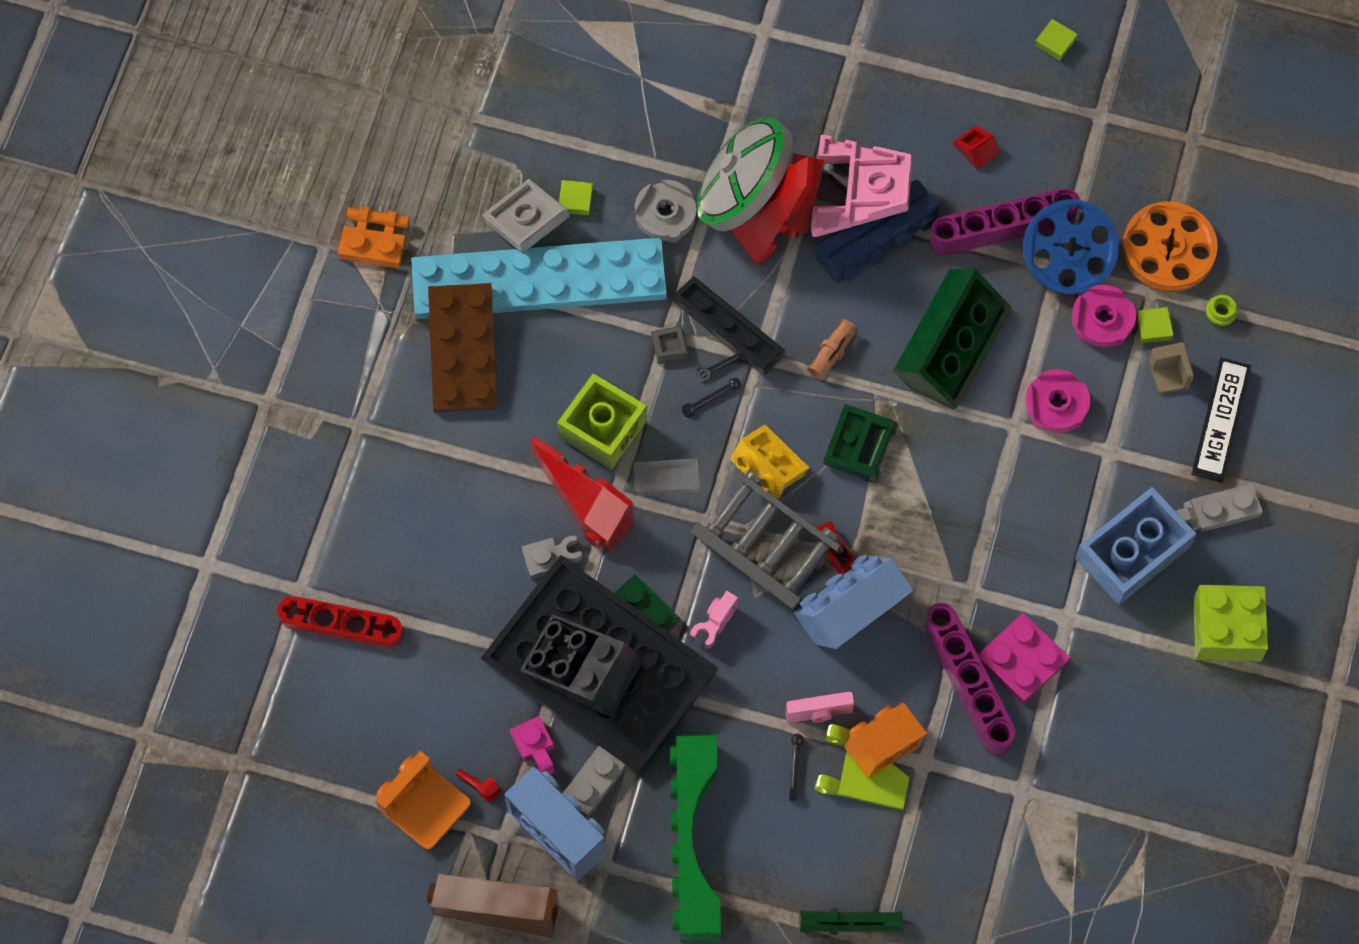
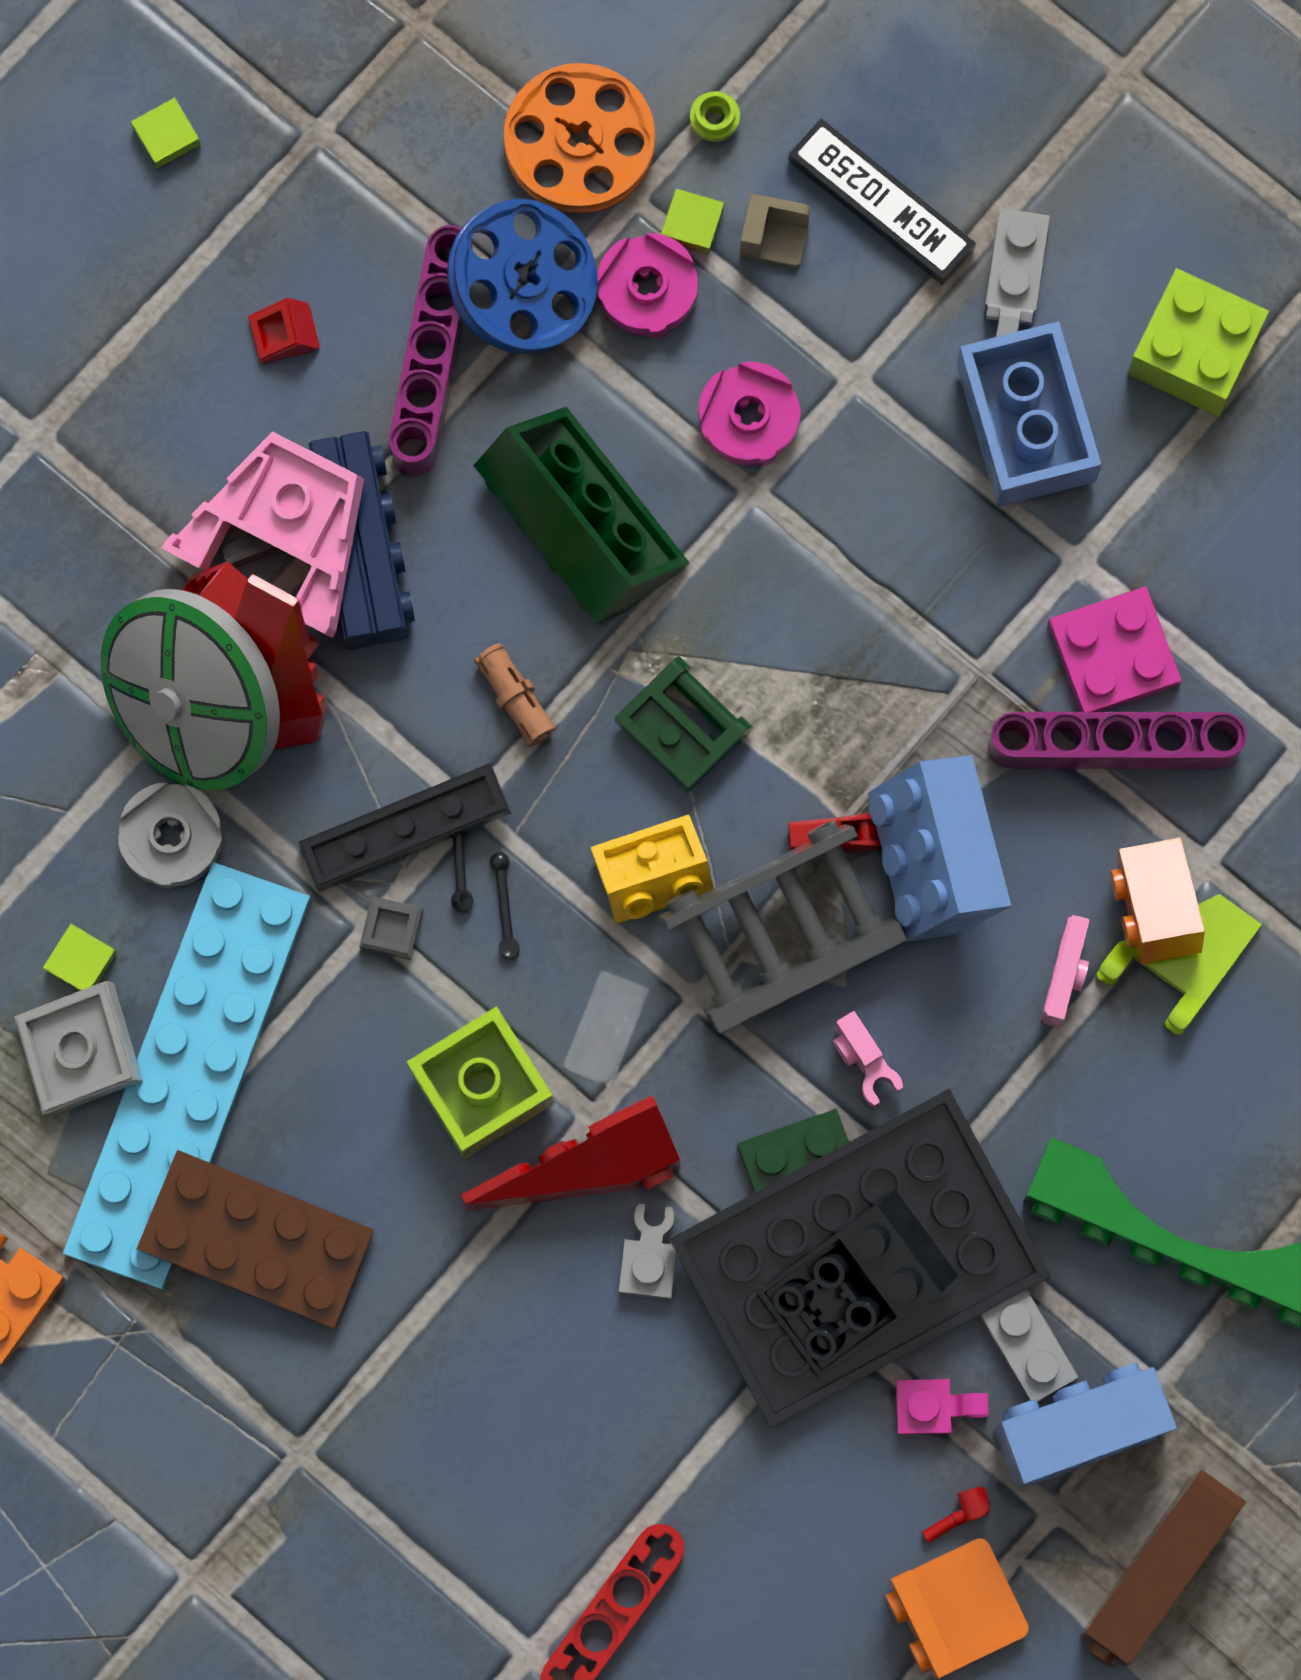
camera: 65 degrees left, 10 degrees up
black hinge [789,733,804,801] -> none

